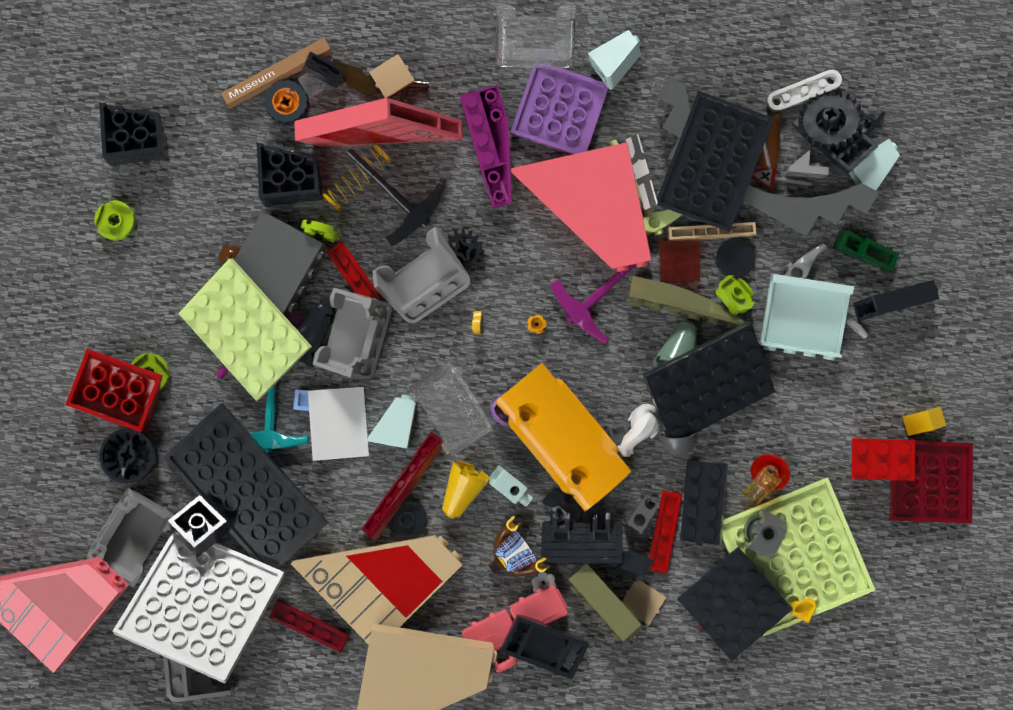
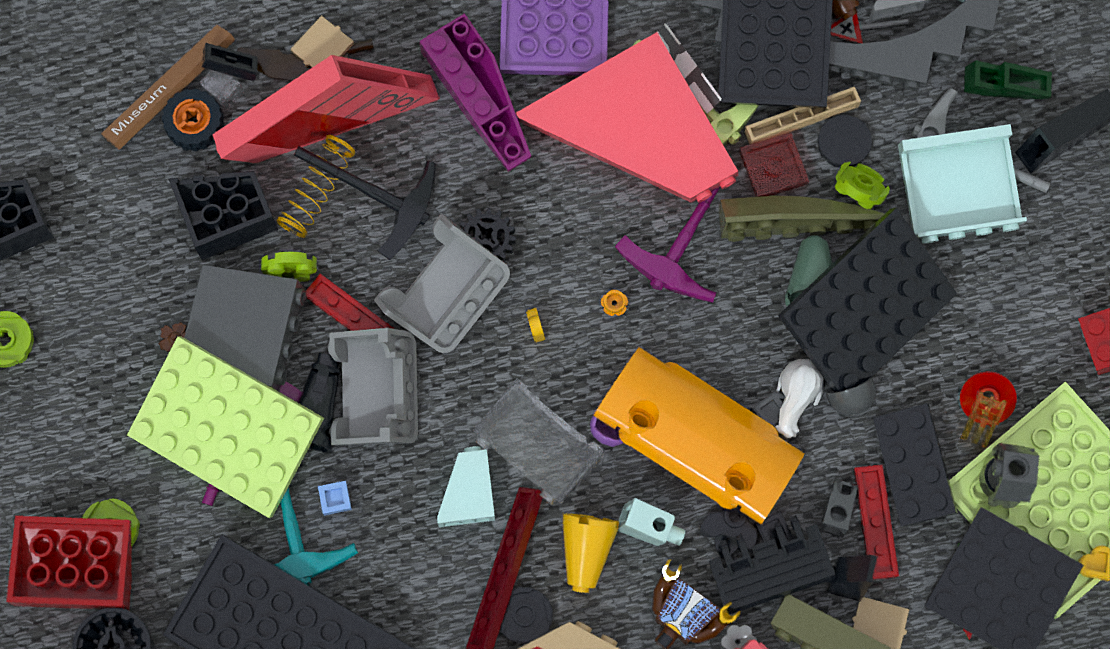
camera: 20 degrees left, 10 degrees down
white sticker [308,387,369,461] -> none

